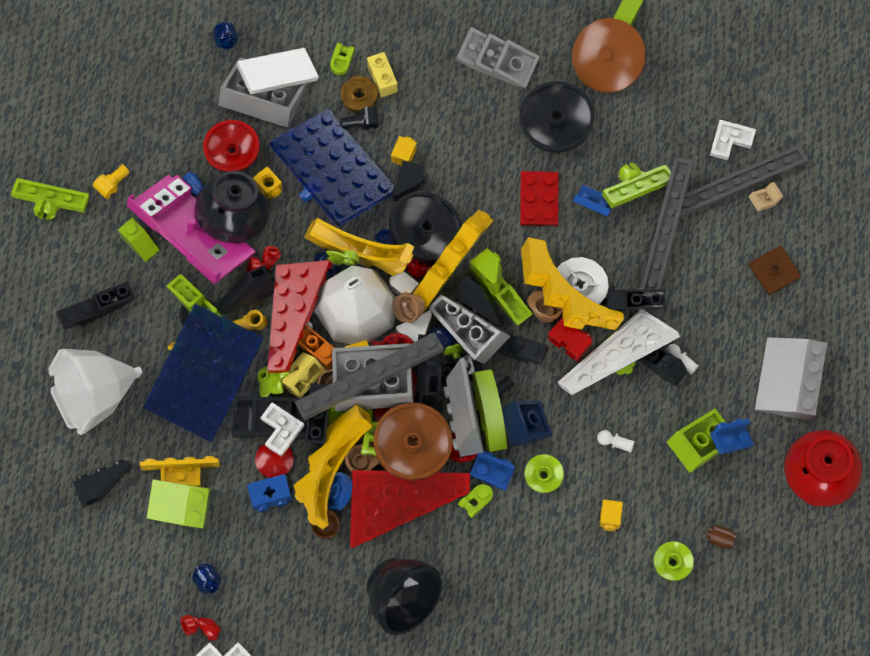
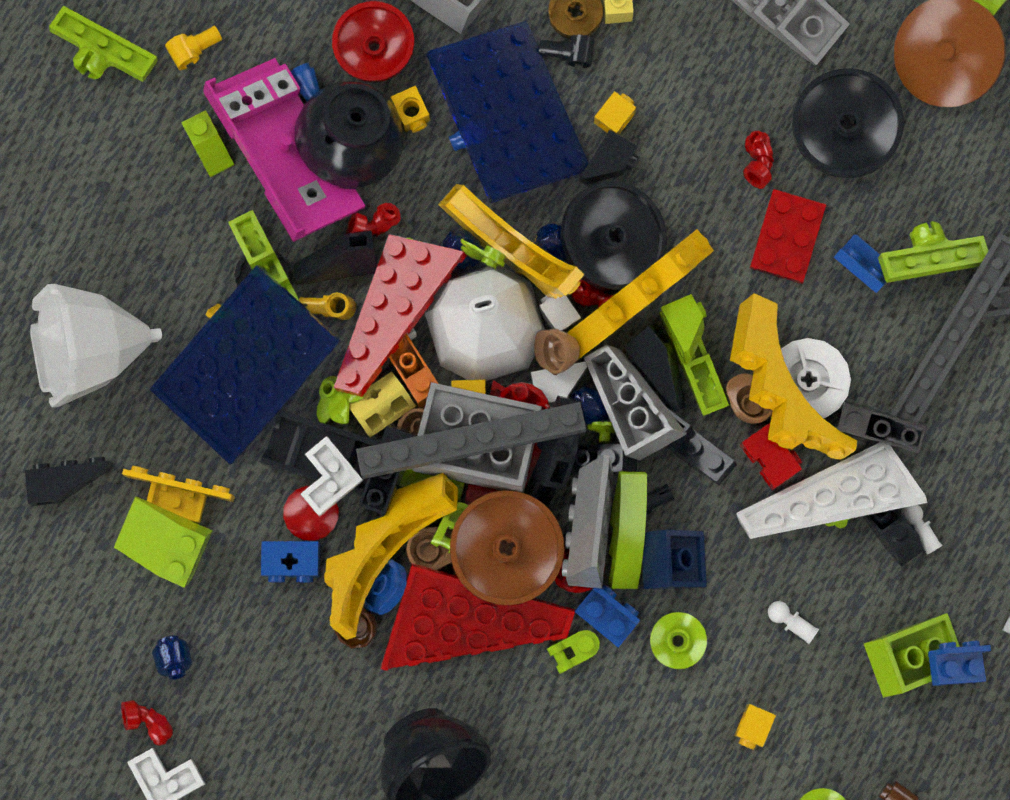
camera: 20 degrees right, 10 degrees up
black slope [56,281,135,330] -> none
none -> red arm [743,131,774,189]

